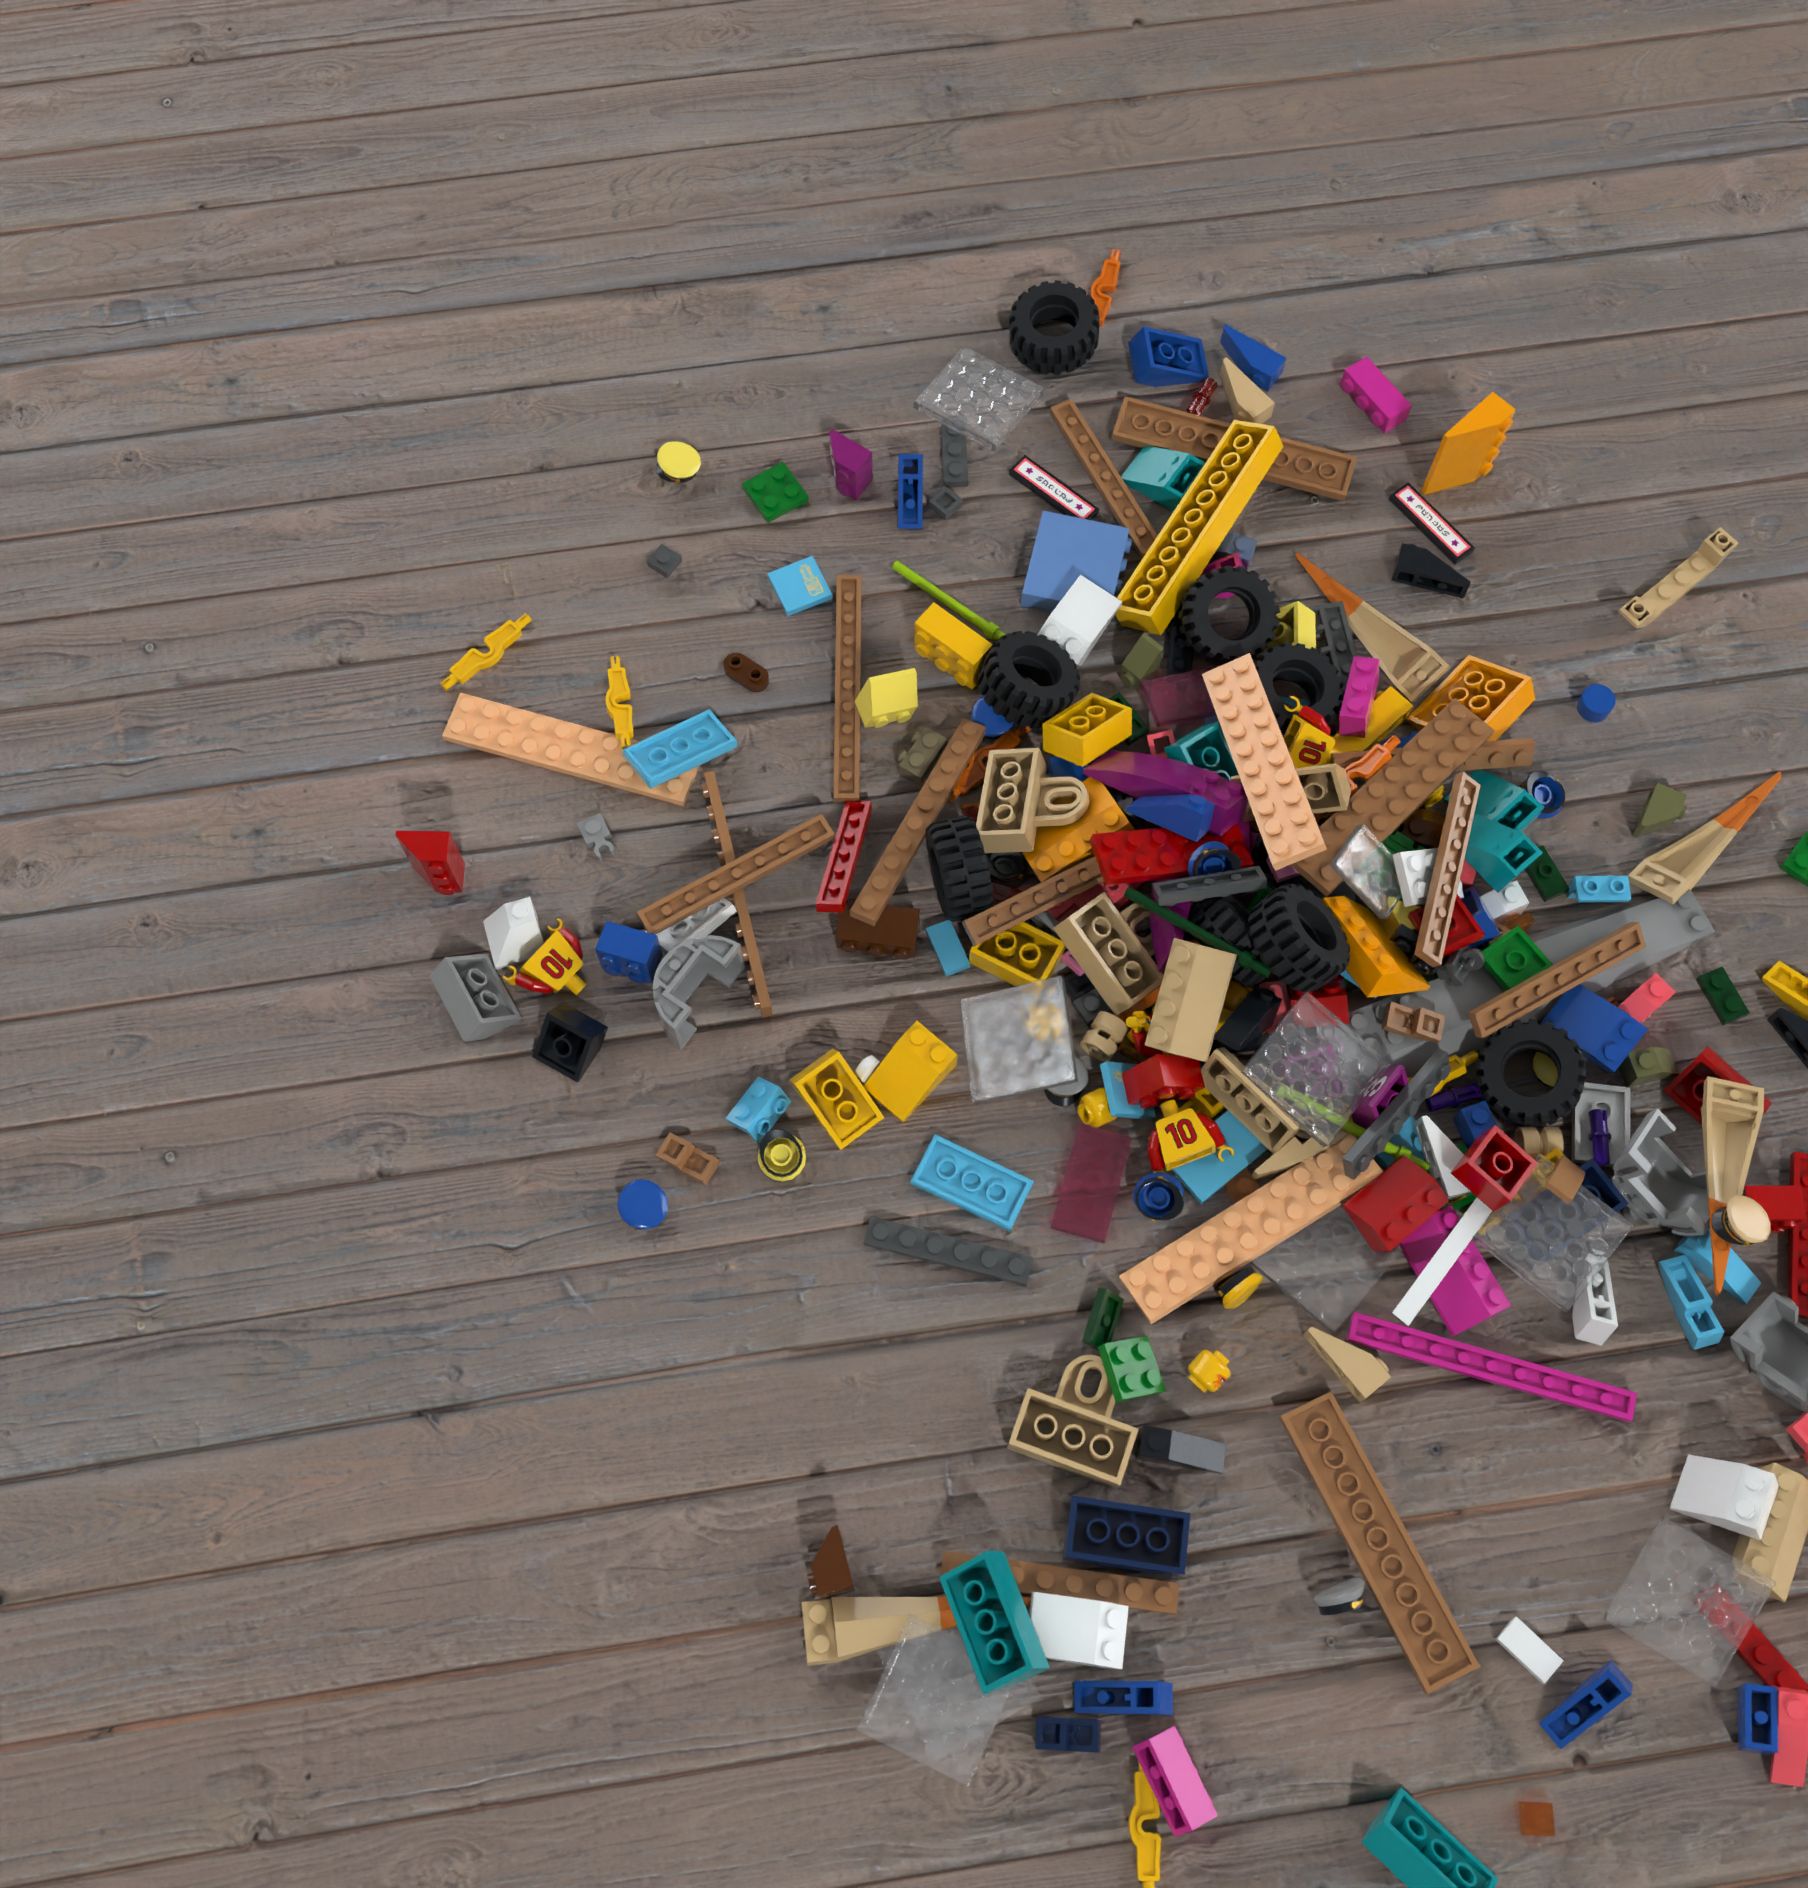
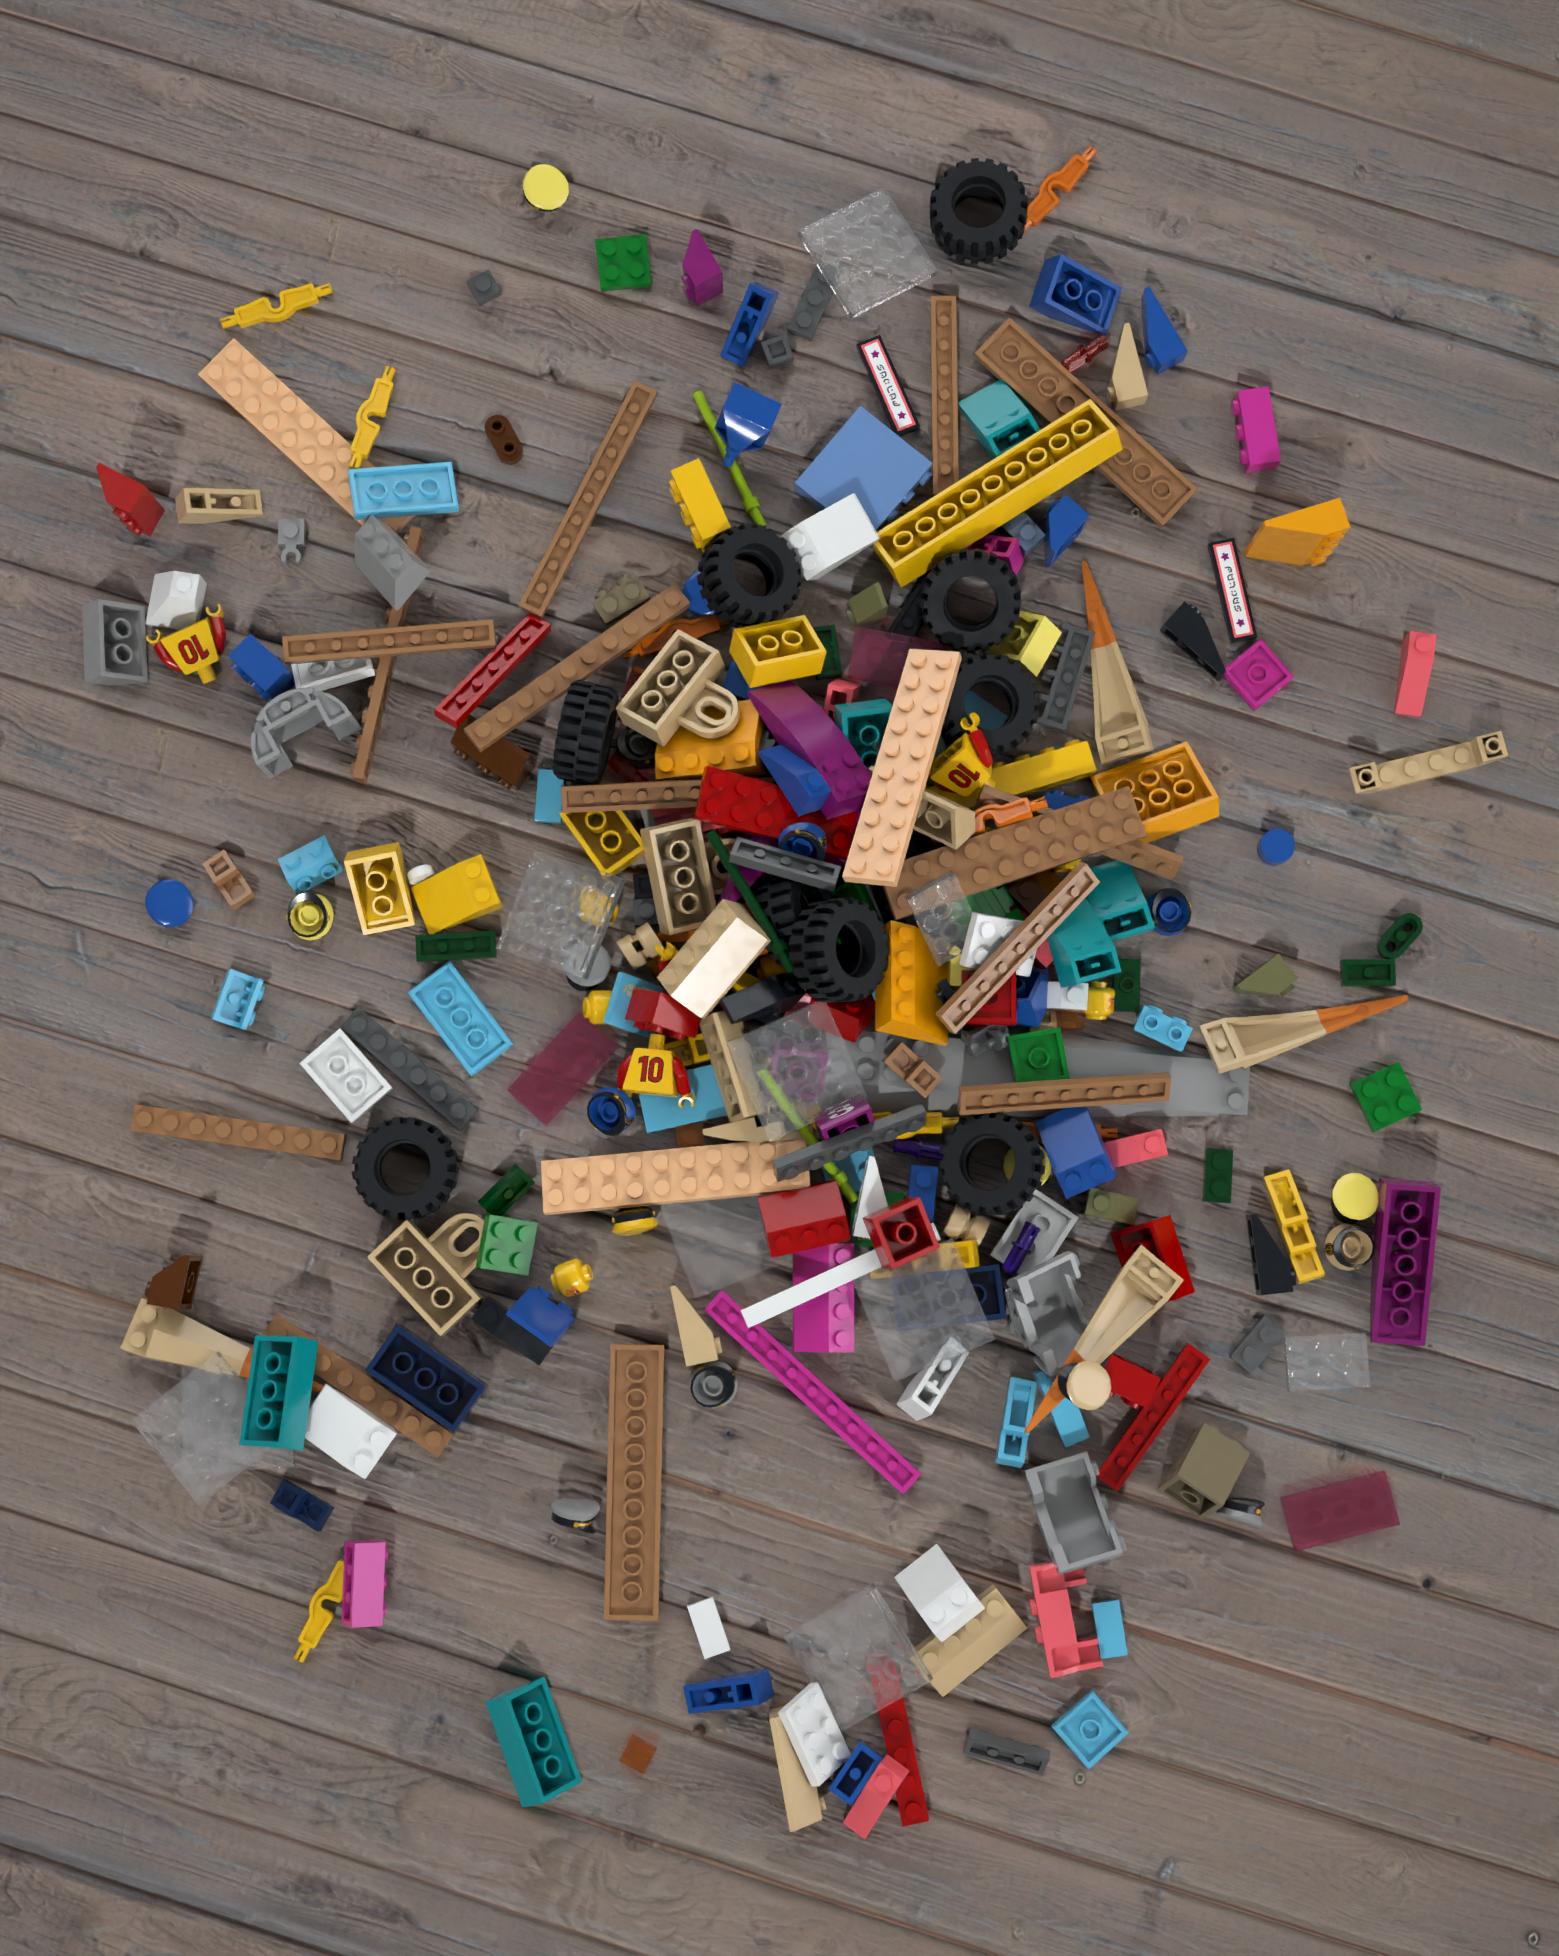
camera: 25 degrees right, 15 degrees up
black slope [532,1002,608,1082] -> none
medium azure tile [767,556,833,617] -> none
light yellow slope [855,668,918,728] -> none
blue slope [1074,1681,1173,1715] -> none
dark pink brick [1339,656,1379,738] -> none
medium nougat slope [1545,1155,1586,1204] -> none
none -> medium nougat plate [130,1104,346,1161]
none -> tan slope [175,488,263,524]
none -> medium azure bracket [210,969,265,1030]
none -> white plate [300,1029,393,1123]
none -> black tyre [352,1117,459,1220]
none -> light grey slope [355,515,431,611]
none -> dark green plate [415,931,497,963]
none -> blue slope [506,1285,576,1347]
none -> light grey piece [689,1361,738,1409]
none -> blue piece [714,382,782,467]
none -> tan slope [769,1706,827,1832]
none -> white plate [777,1682,851,1787]
none -> blue slope [1043,495,1090,567]
none -> yellow head [1081,981,1115,1020]
none -> dark pink tile [1223,638,1295,712]
none -> dark green plate [1340,959,1396,987]
none -> dark green plate [1377,913,1423,959]
none -> coral slope [1394,631,1436,718]

